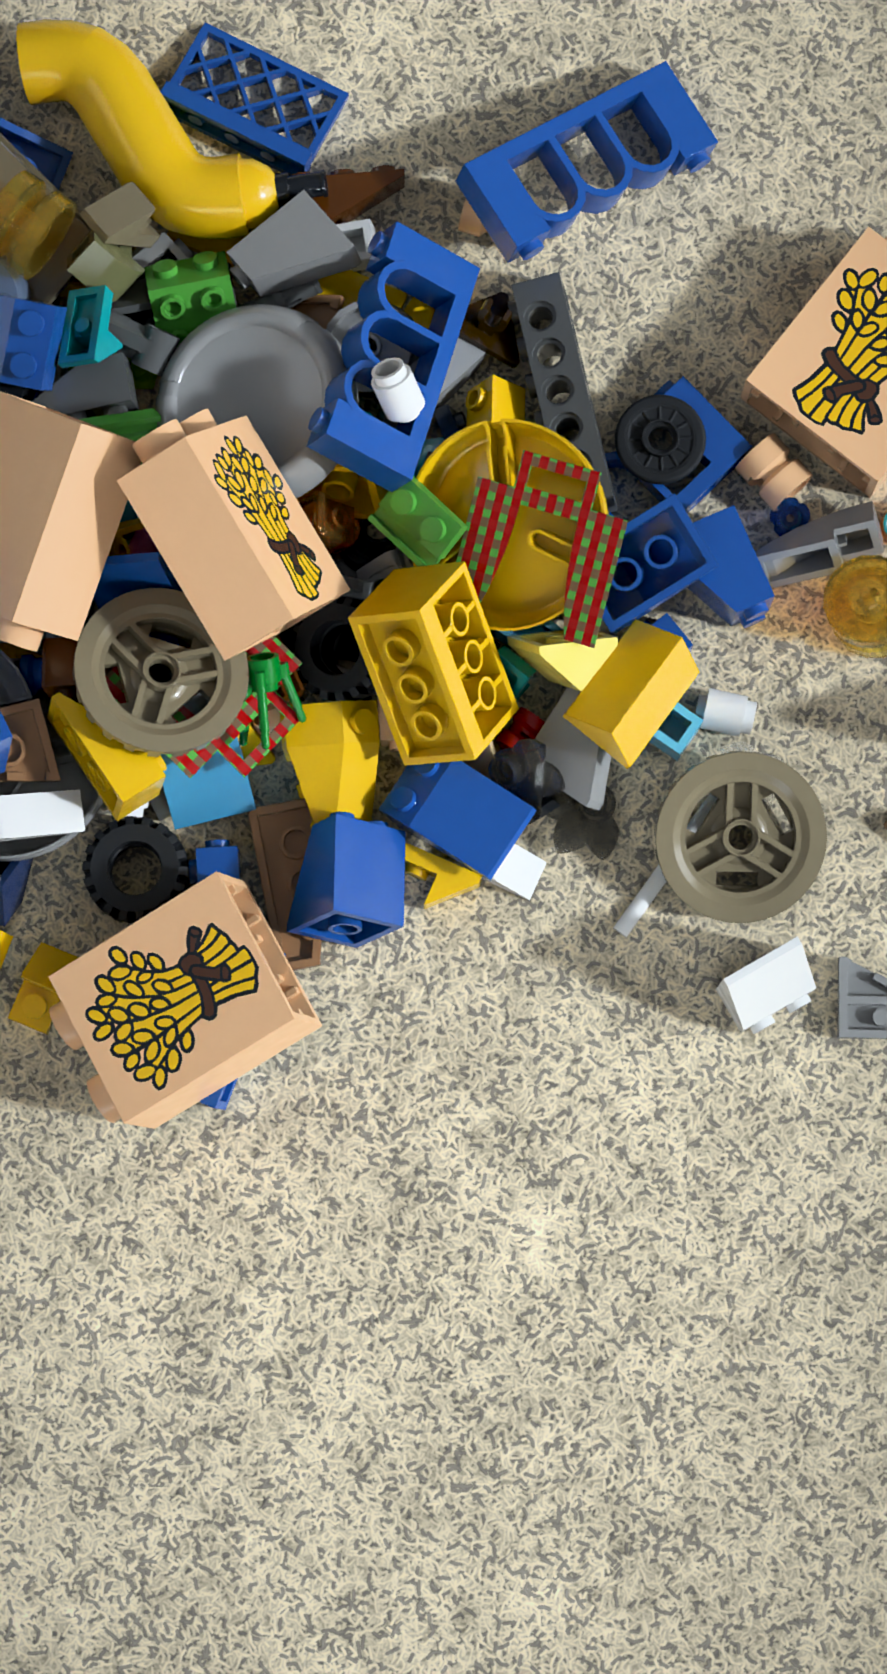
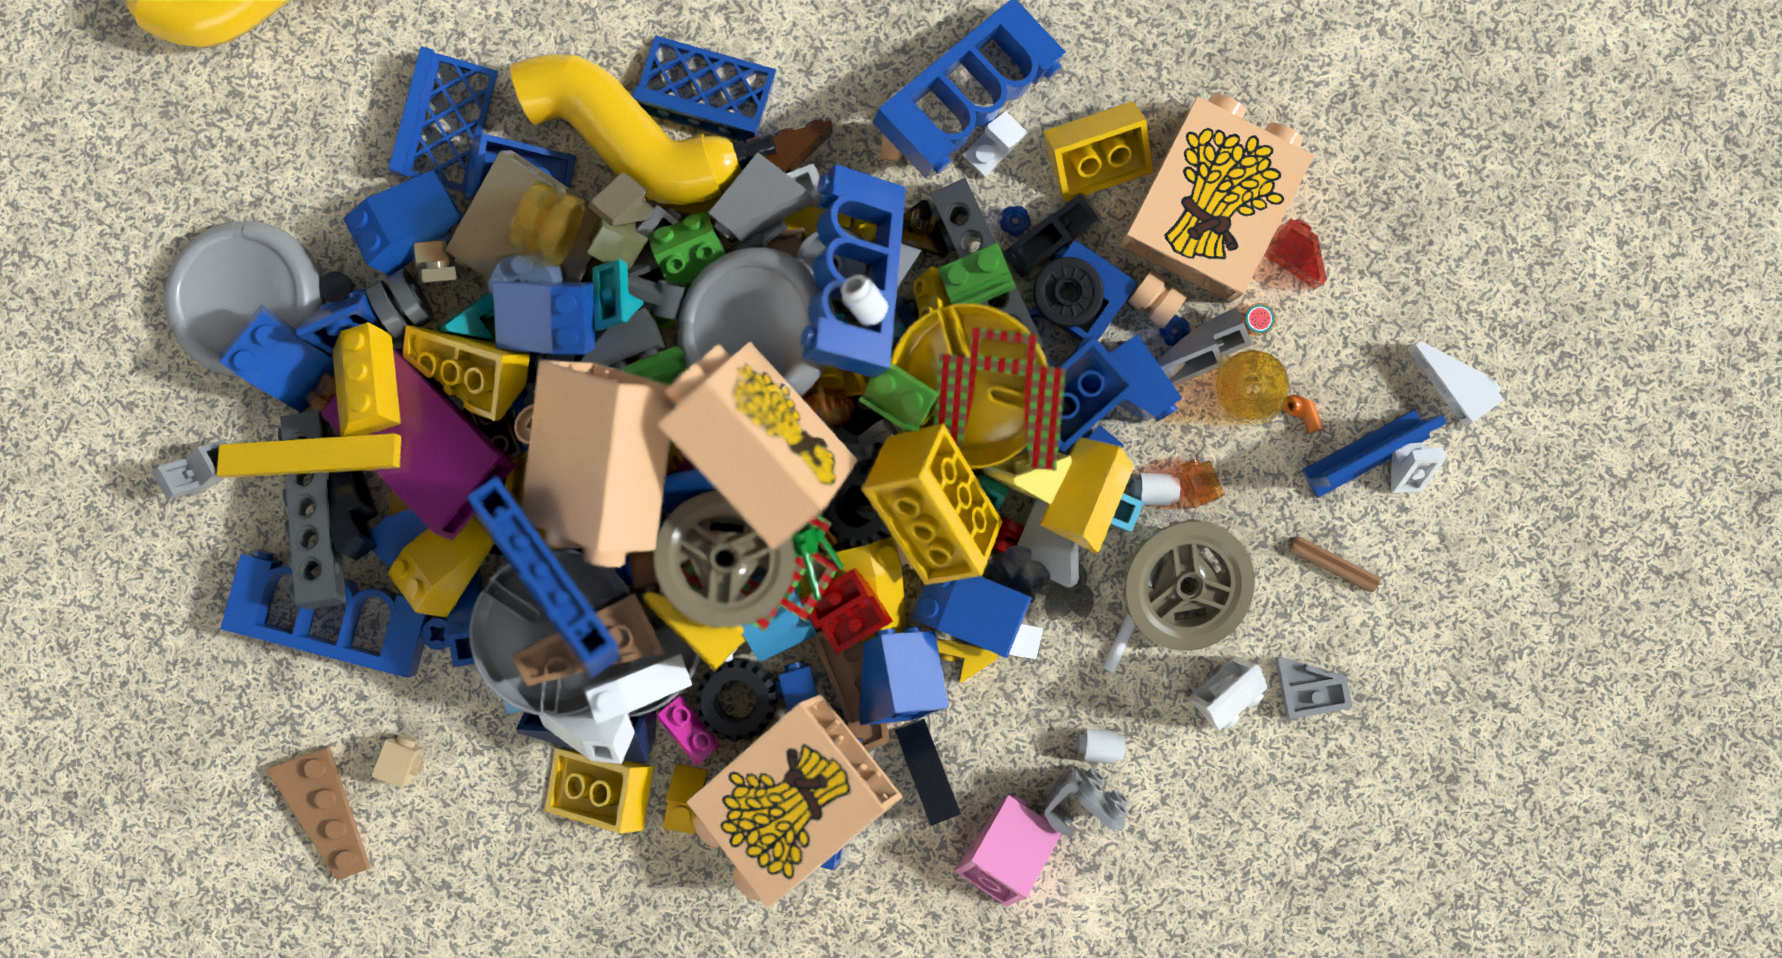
camera: 15 degrees left, 5 degrees up
none -> dark pink bracket [656,696,721,765]
none -> red slope [800,568,893,655]
none -> black slope [895,719,961,826]
none -> bright green plate [938,243,1016,305]
none -> bright pink slope [954,795,1062,907]
none -> white slope [962,112,1028,179]
none -> clear blue plate [1000,206,1031,237]
none -> black slope [1003,193,1103,278]
none -> yellow slope [1043,101,1153,203]
none -> light grey piece [1044,766,1128,836]
none -> white brick [1077,728,1126,764]
none -> clear orange brick [1176,457,1225,508]

